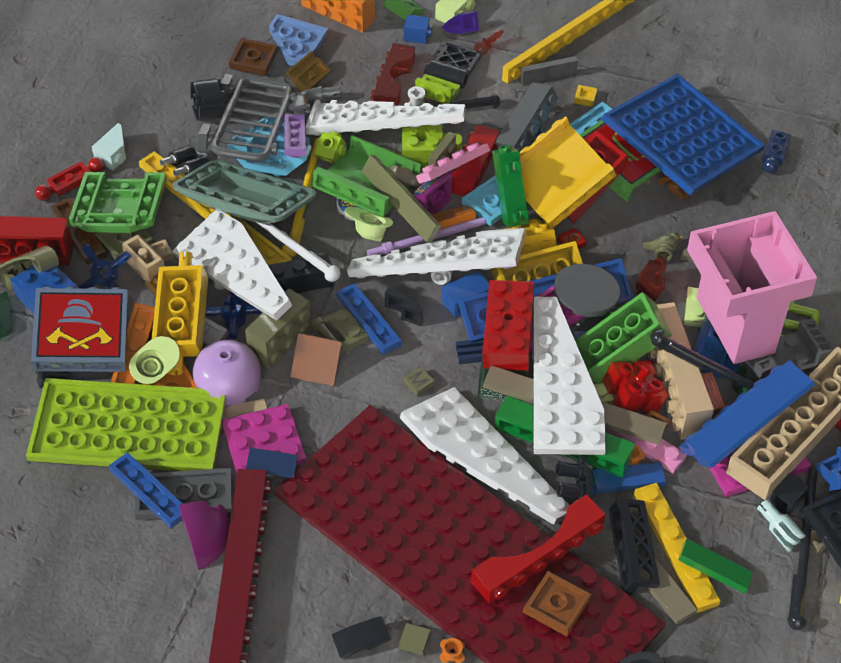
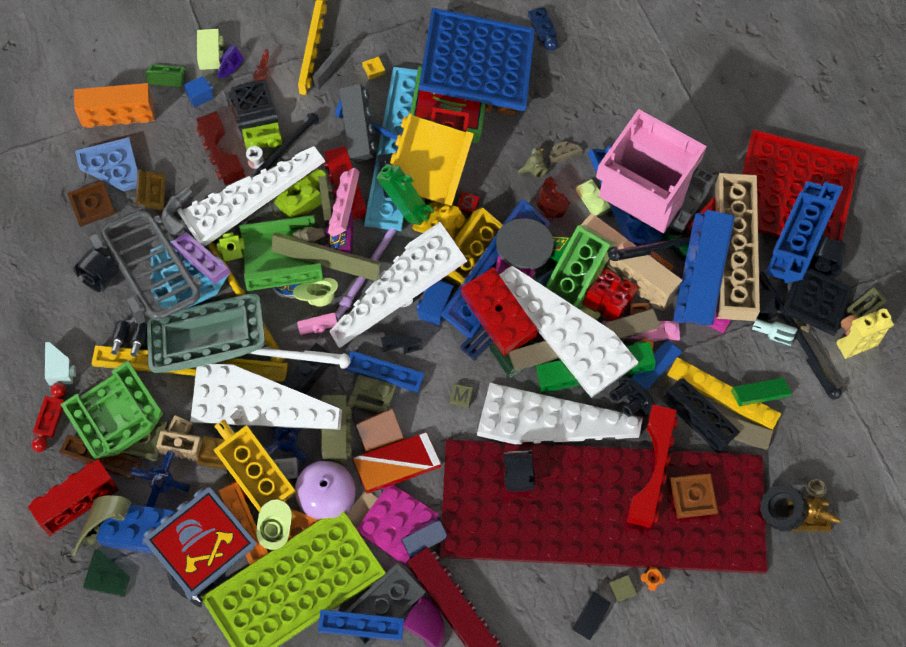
camera: 40 degrees left, 15 degrees up
orange tile [432,205,476,229] -> none
none -> bright pink plate [297,312,337,336]
none -> tile [352,432,441,494]
none -> black brick [503,450,535,492]

